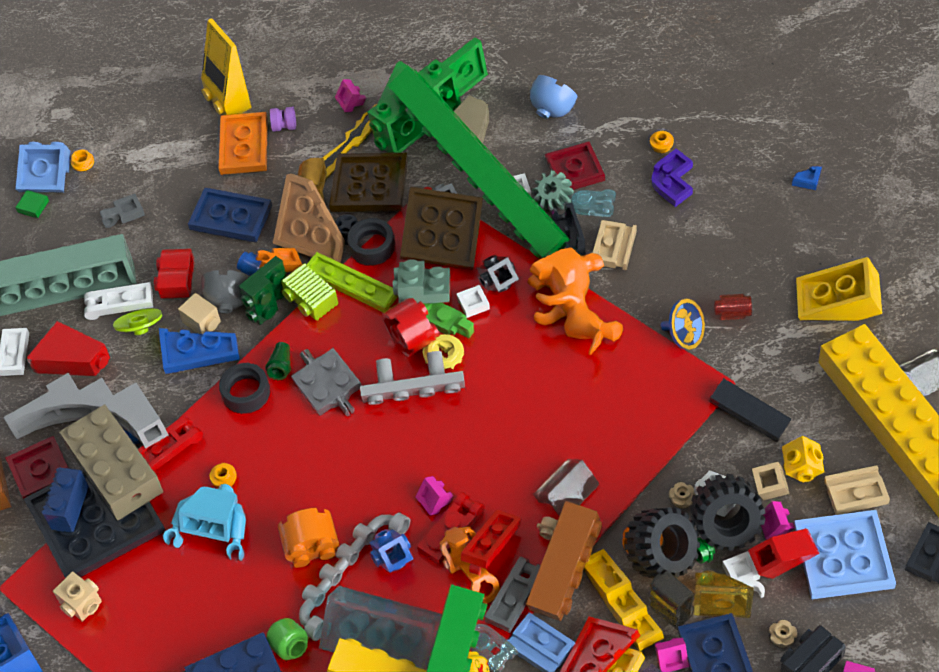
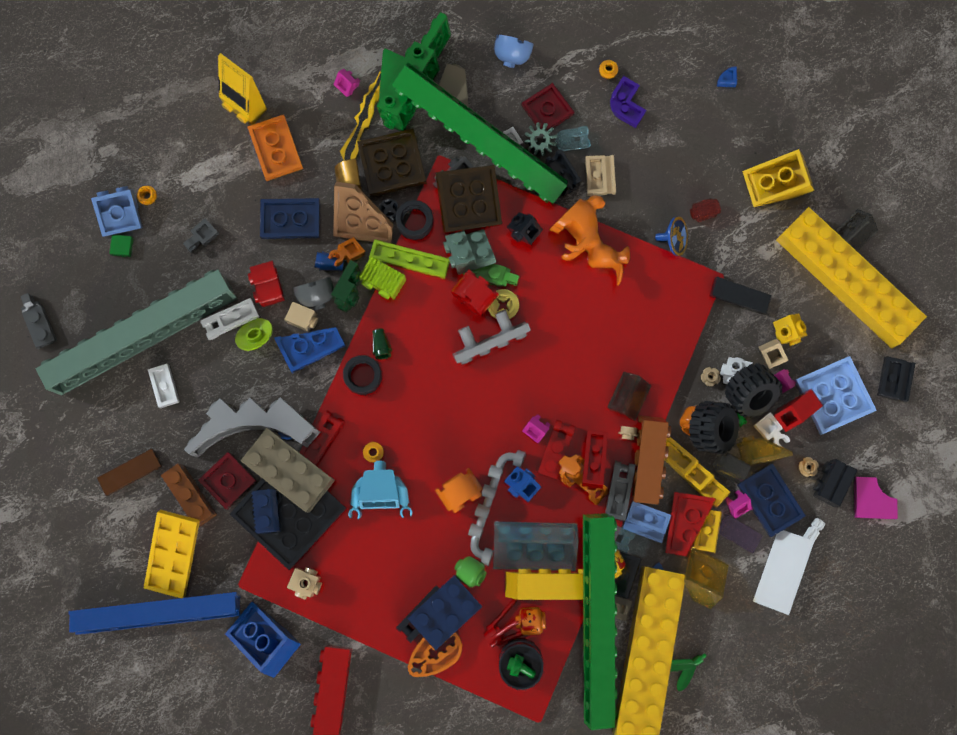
camera: 25 degrees left, 25 degrees up
red slope [27,321,110,376] -> none
medium lavender wheel [270,106,296,132] -> none
flat silver plate [291,348,362,416] -> none
white plate [457,285,490,318] -> none
tan plate [824,465,890,515] -> none

